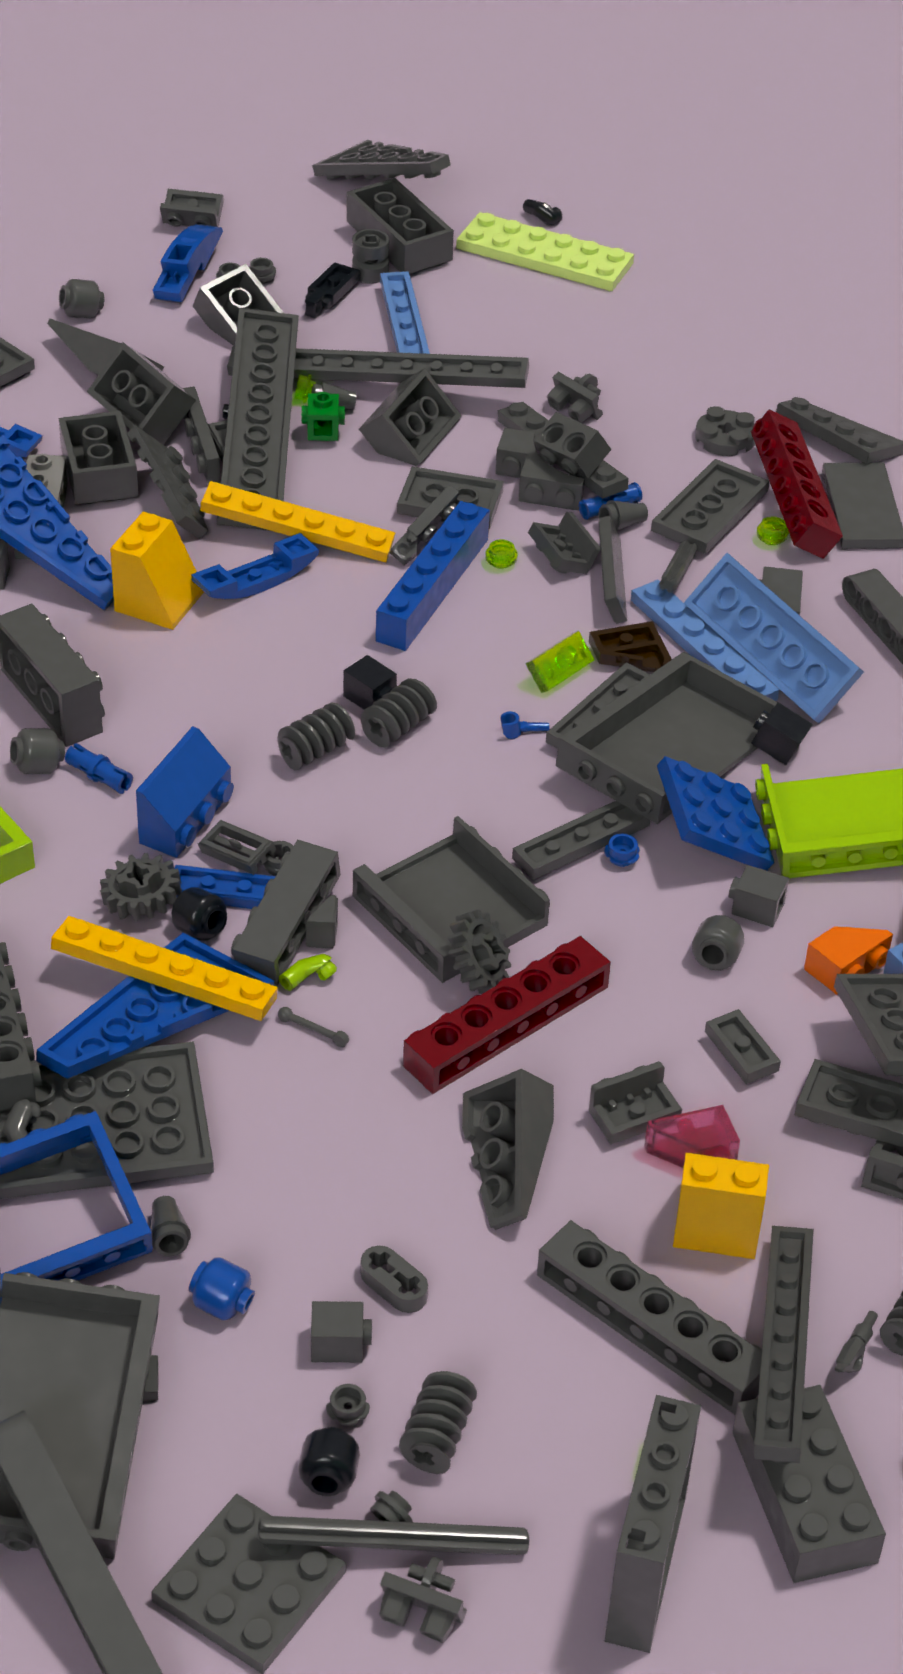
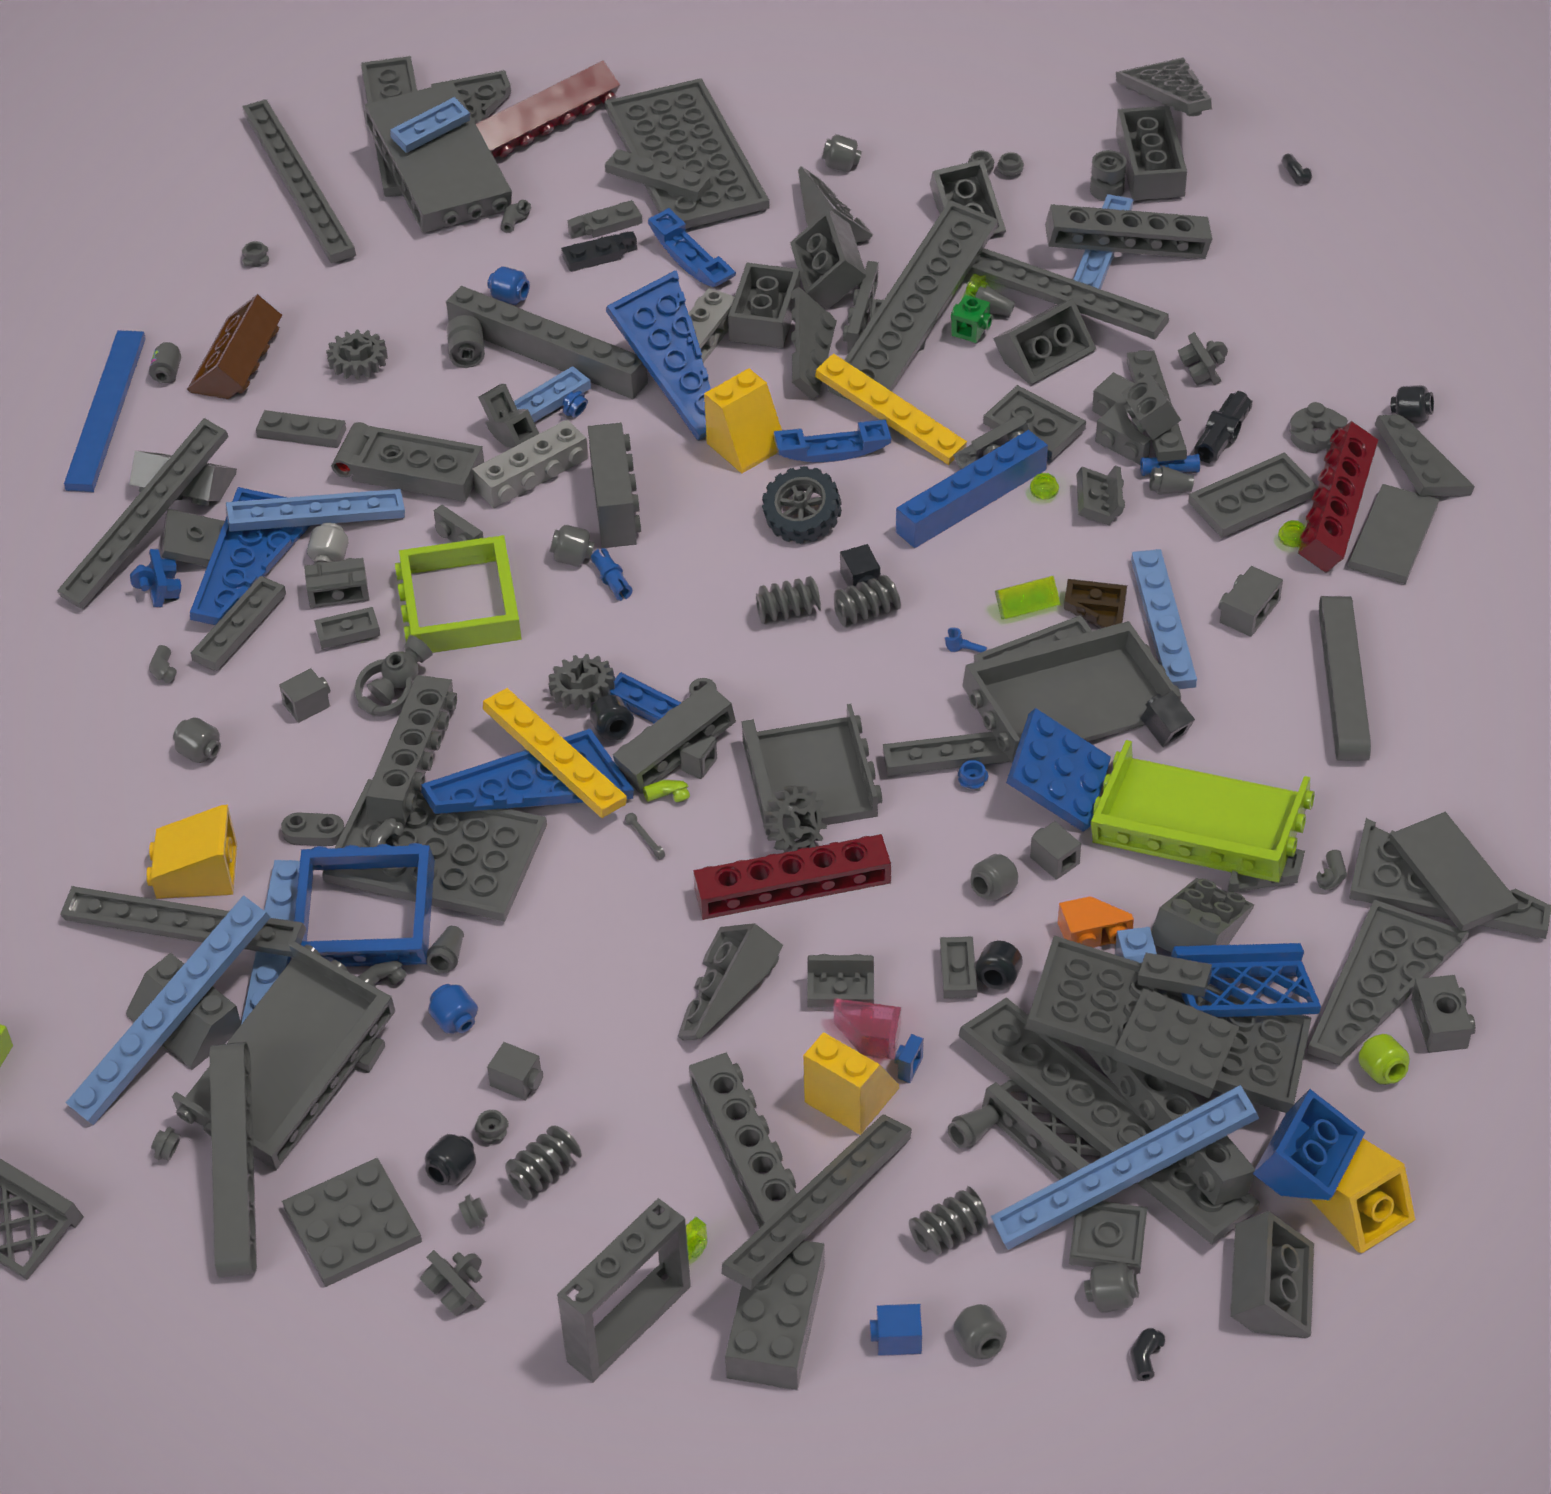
camera: 30 degrees right, 5 degrees up
blue slope [136,726,234,858] -> none
blue slope [153,224,223,302] -> none
dark grey bracket [160,188,224,227] -> none
dark grey tile [198,820,276,875] -> none
dark grey axle [258,1516,529,1555] -> none
black hinge [305,262,360,318] -> none
dark grey beam [360,1245,428,1313] -> none
yellowish green plate [456,212,634,291] -> none
dark grey tile [598,515,627,624] -> none
dark grey axle [659,540,697,593] -> none
medium blue plate [684,553,864,723] -> none
dark grey hand [835,1311,878,1373] -> none
none -> dark grey arm [357,960,407,984]
none -> black wheel [762,466,842,544]
none -> blue plate [894,1034,924,1083]
none -> dark grey cone [948,1105,999,1148]
none -> black head [976,940,1023,990]
none -> dark grey brick [1045,204,1212,259]
none -> black piece [1194,390,1253,463]
none -> black head [1391,385,1434,423]

